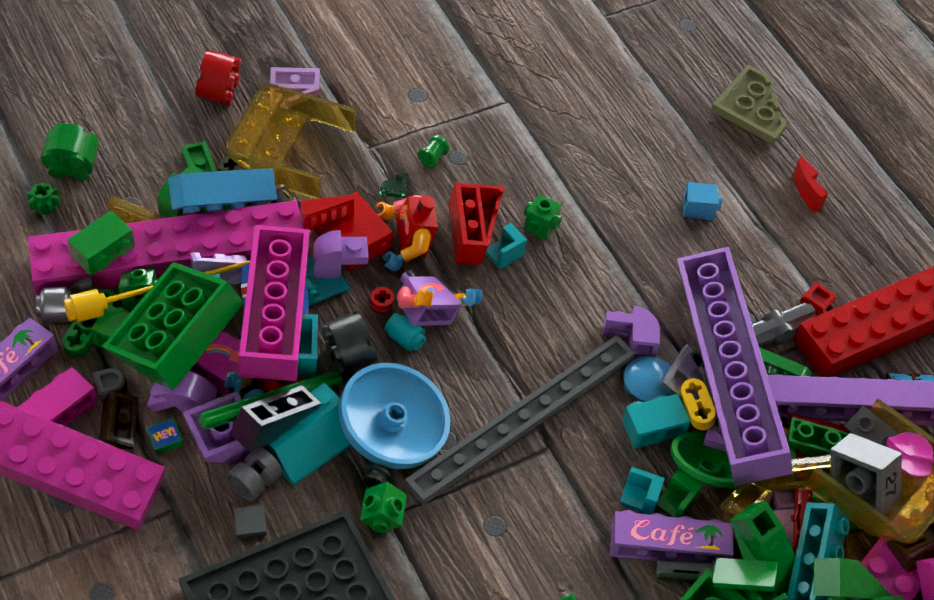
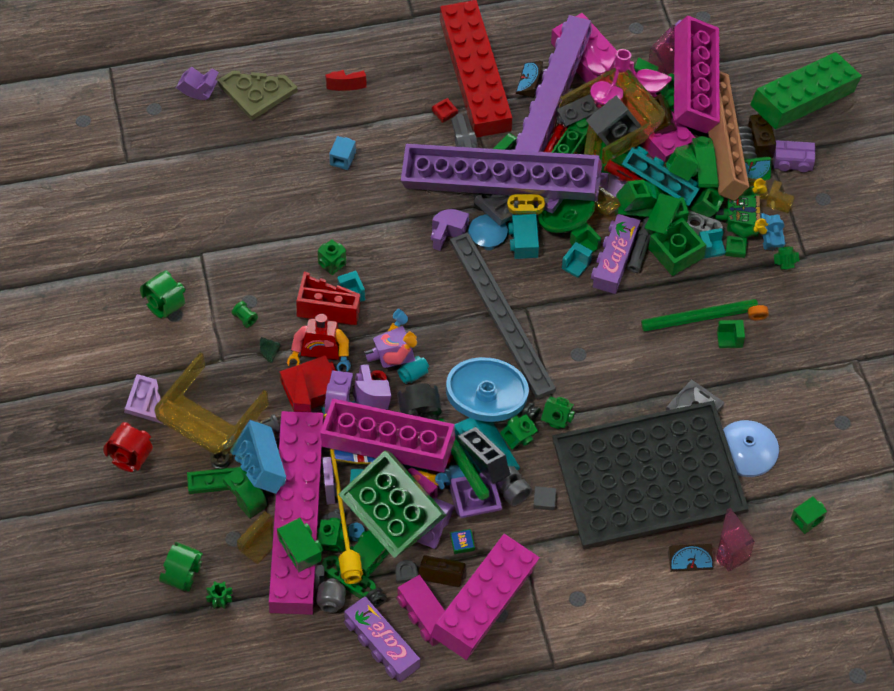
camera: 70 degrees left, 5 degrees up
none -> green brick [140,270,185,318]
none -> medium lavender brick [176,67,219,100]
none -> medium lavender brick [353,365,391,409]
none -> pearl dark grey bush [365,588,387,608]
none -> green brick [500,414,538,450]

